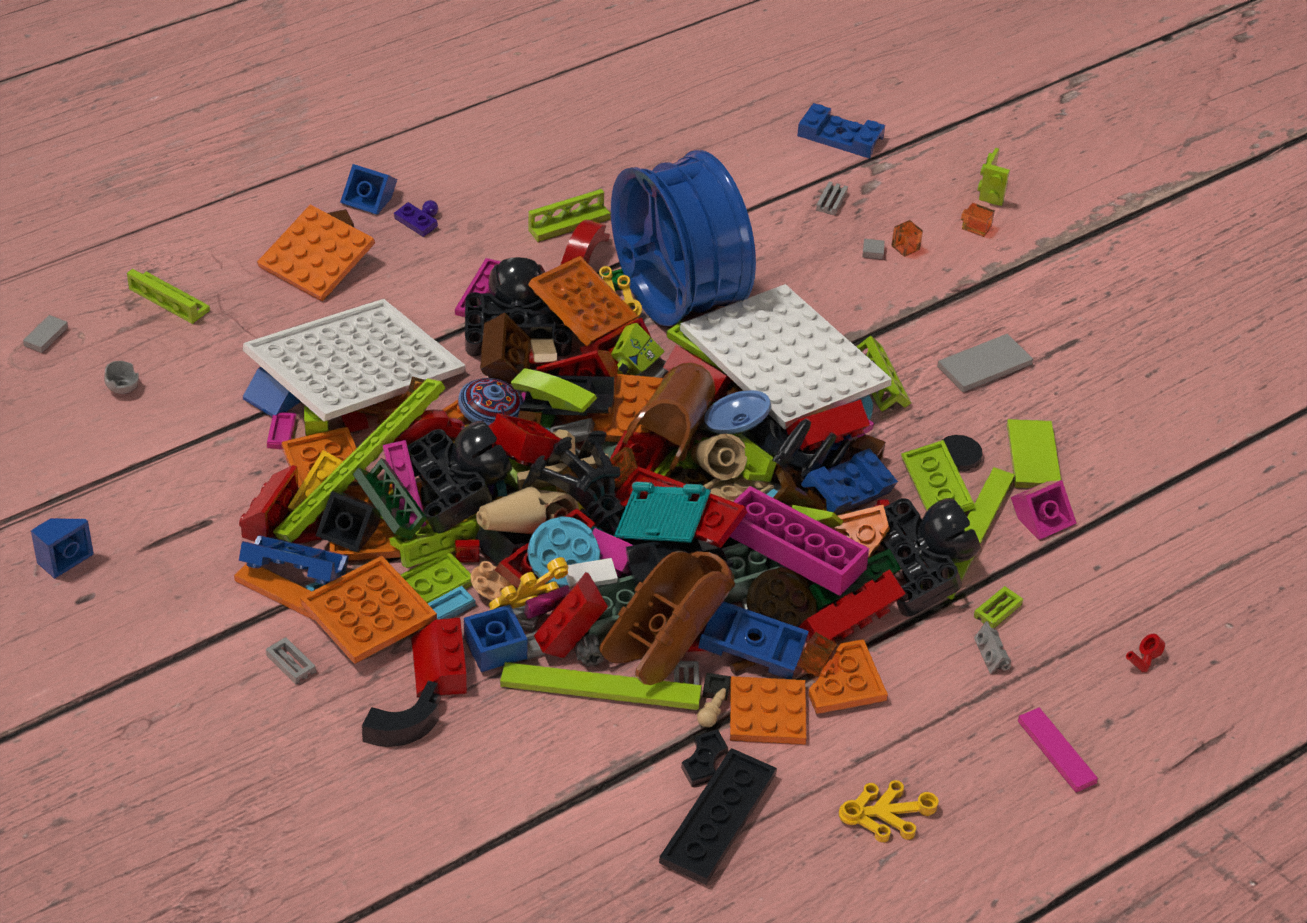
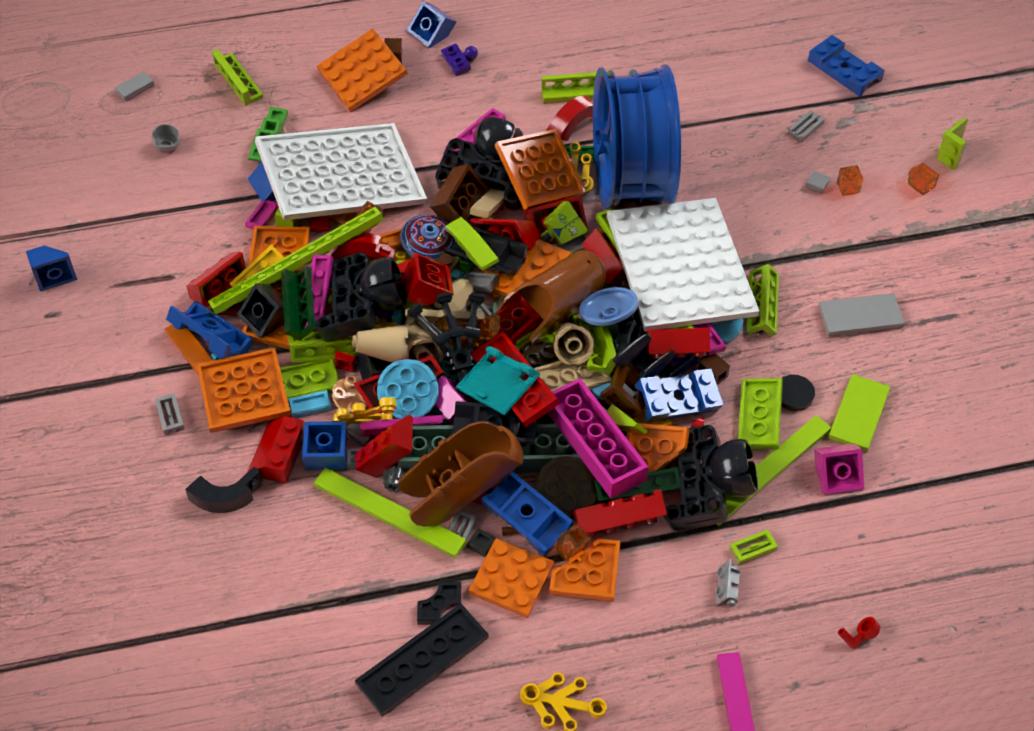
camera: 25 degrees right, 10 degrees up
white tile [566,558,618,590] -> none
tan bar [697,688,726,728] -> none
none -> bright green slope [248,107,288,162]

